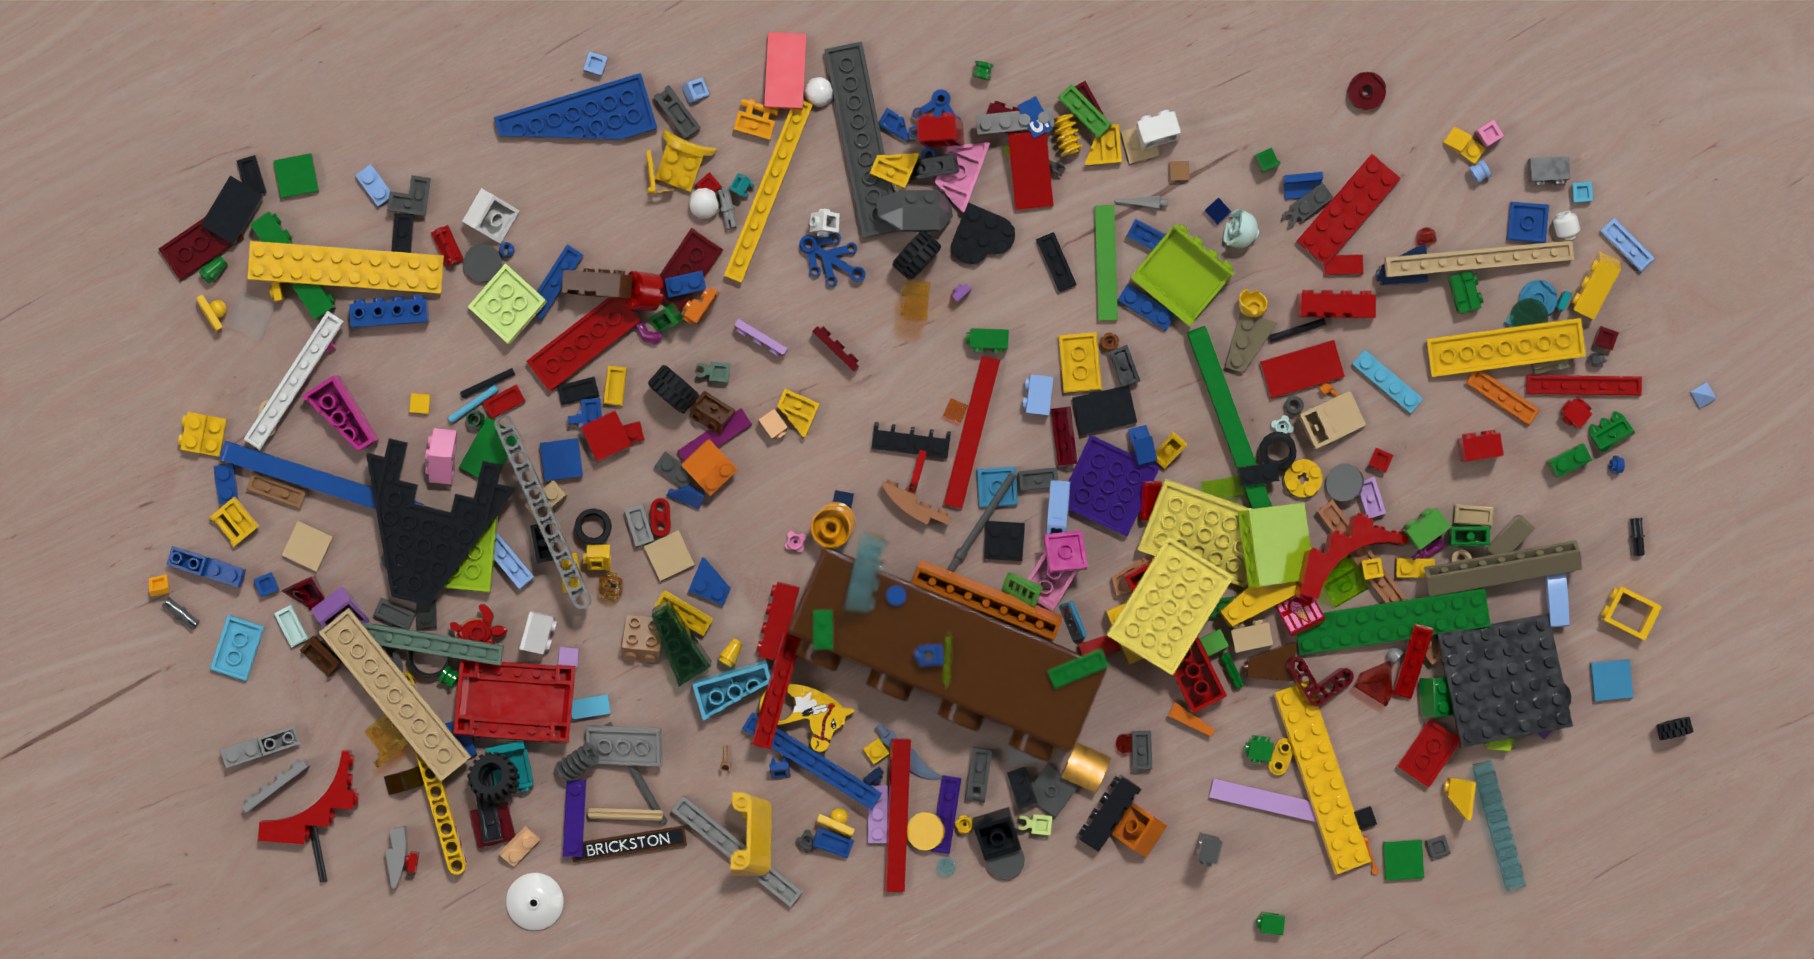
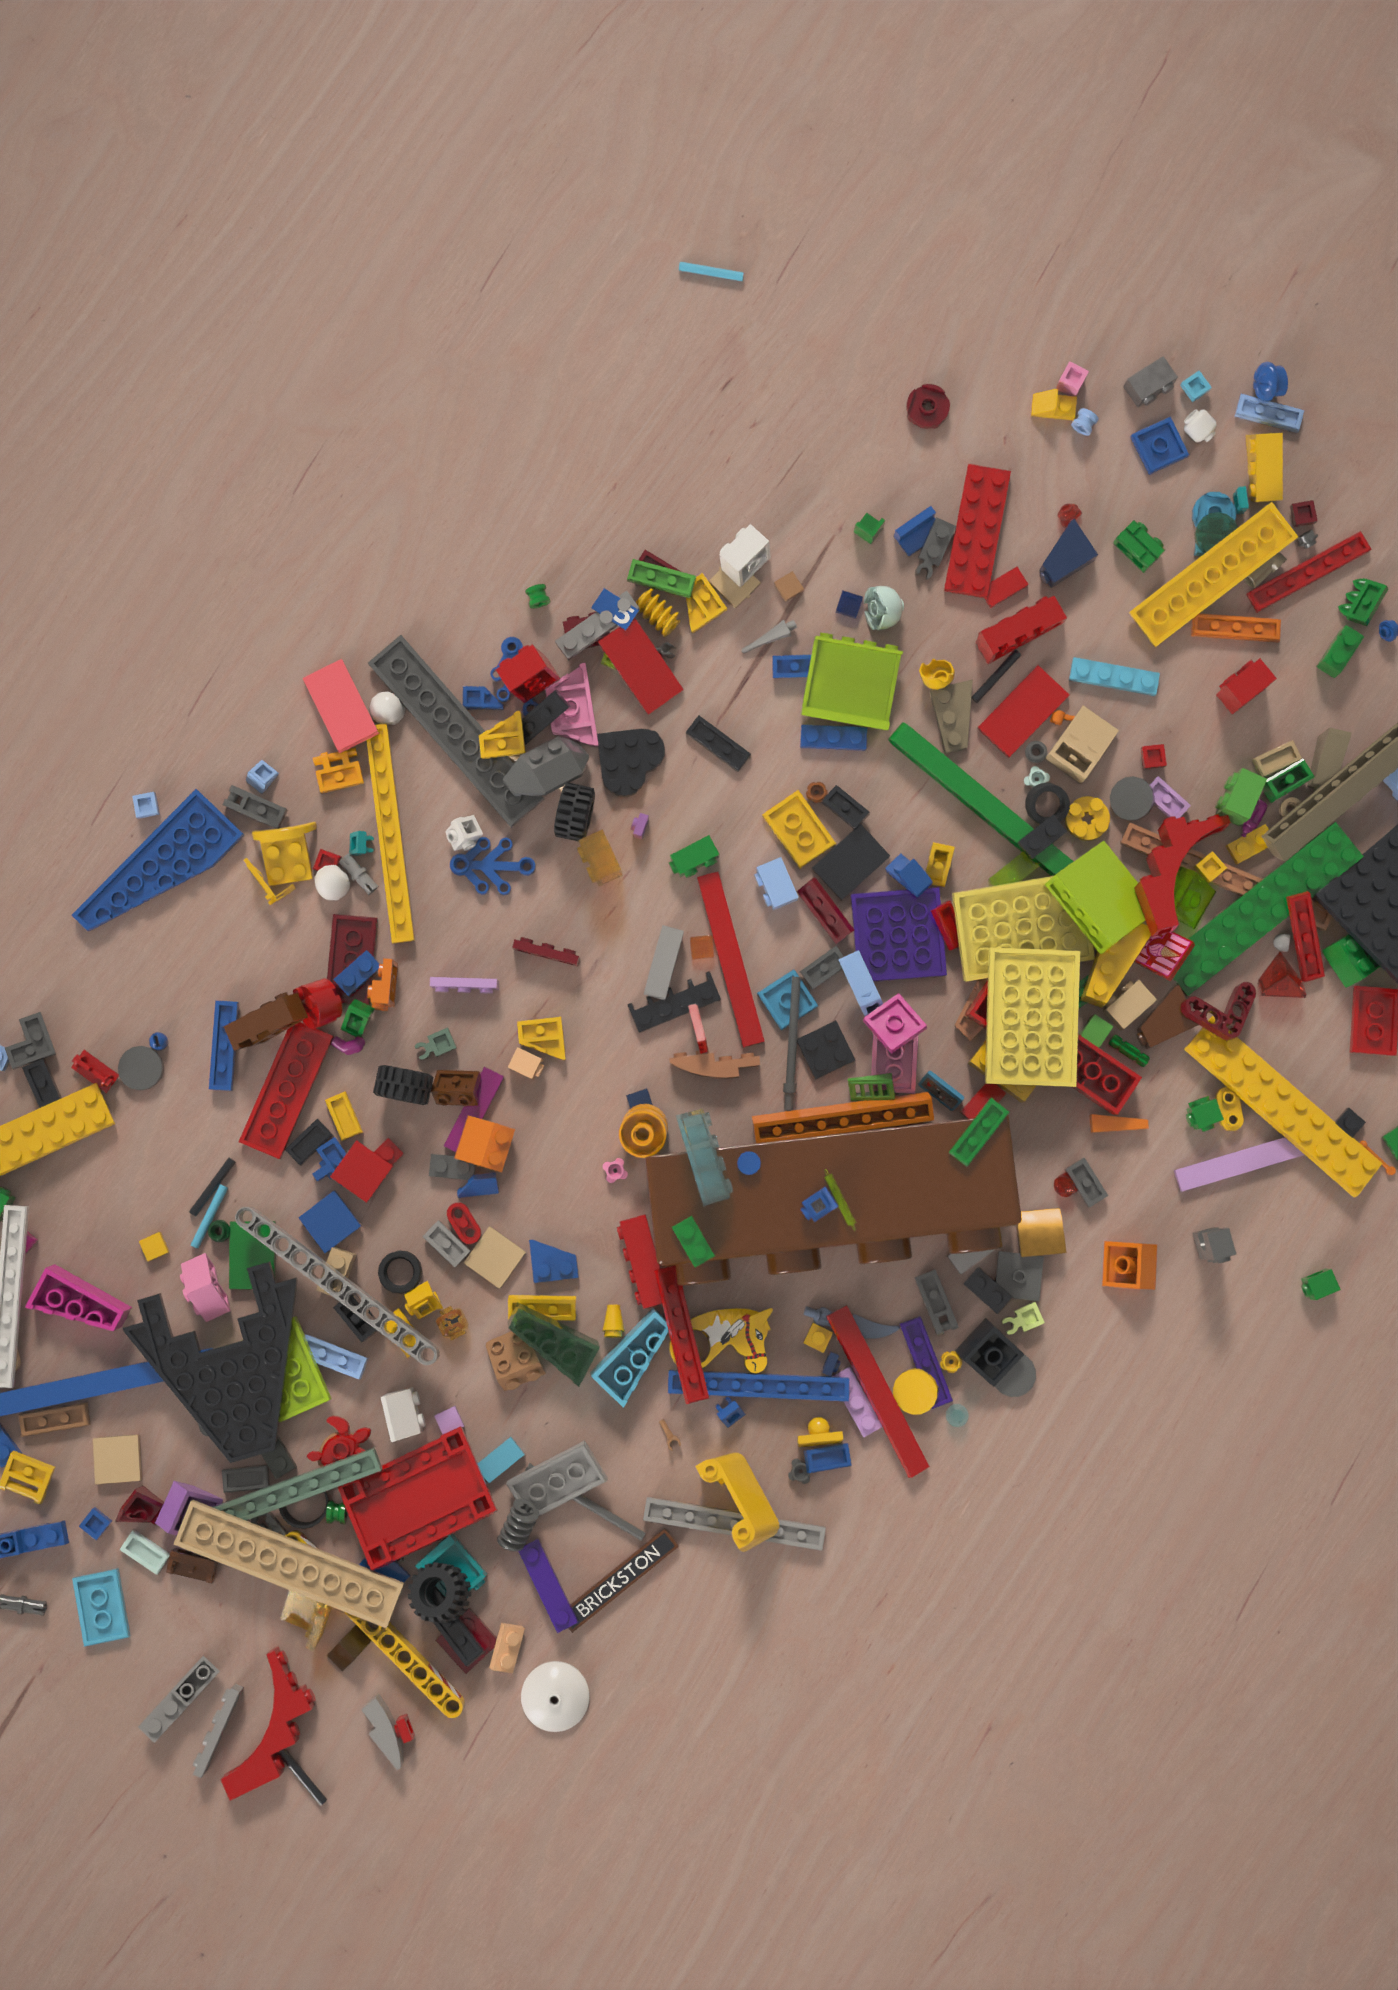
camera: 35 degrees left, 5 degrees down
blue brick [349,295,430,328] -> none
white slope [462,188,520,244] -> none
yellowish green plate [468,263,548,345] -> none
red tile [483,384,526,419] -> none
tan axle [588,808,663,821] -> none
black wedge [1078,774,1142,852] -> none
bright green tile [1095,205,1118,321] -> none
tan plate [1384,241,1574,277] -> none
red brick [1560,397,1593,429] -> none
none -> light grey slope [644,925,684,1000]
none -> blue piece [1253,361,1288,402]

